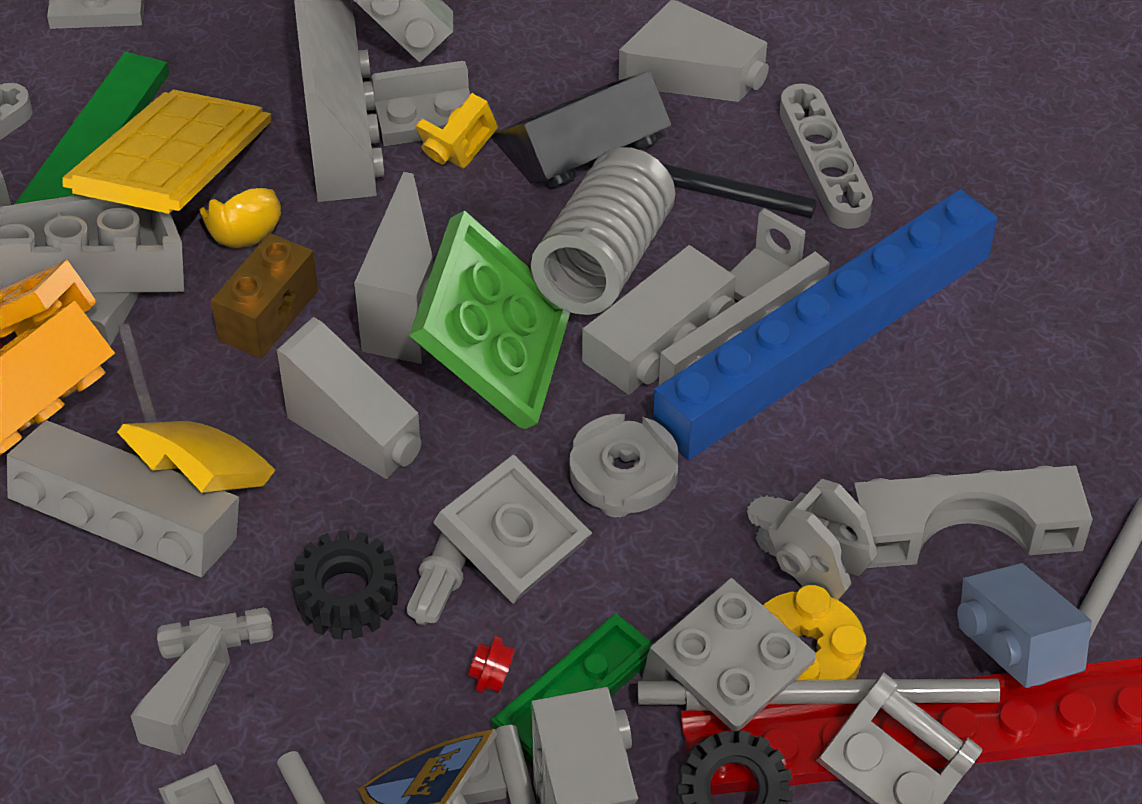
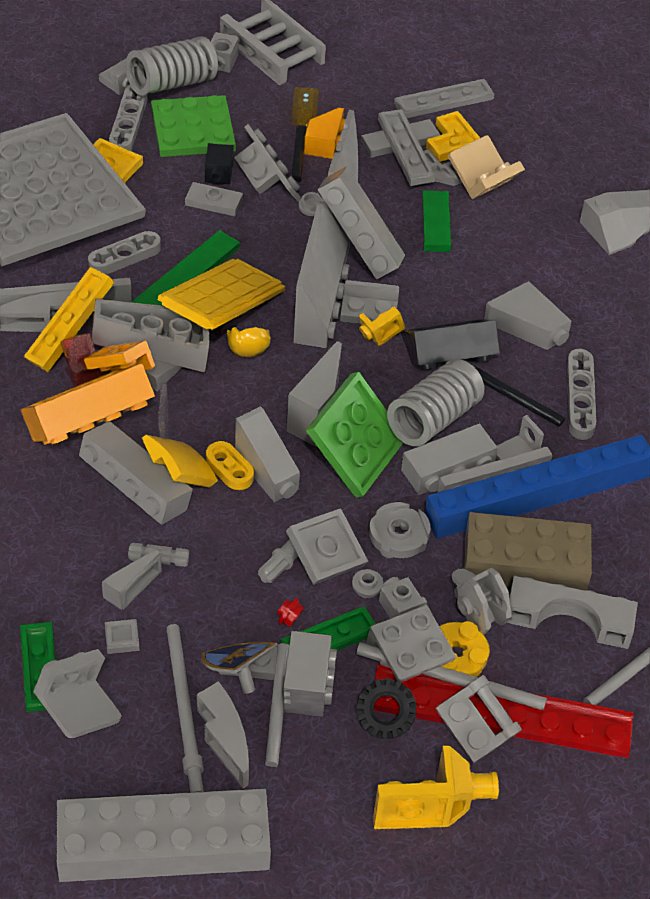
camera: 15 degrees right, 0 degrees up
pearl gold brick [211,233,318,359] -> none
black tyre [292,530,398,640] -> none
sand blue brick [957,563,1092,688] -> none
none -> yellow plate [206,441,254,490]
none -> light grey plate [352,569,383,598]
none -> light grey brick [379,577,427,619]
none -> dark tan brick [464,512,592,591]

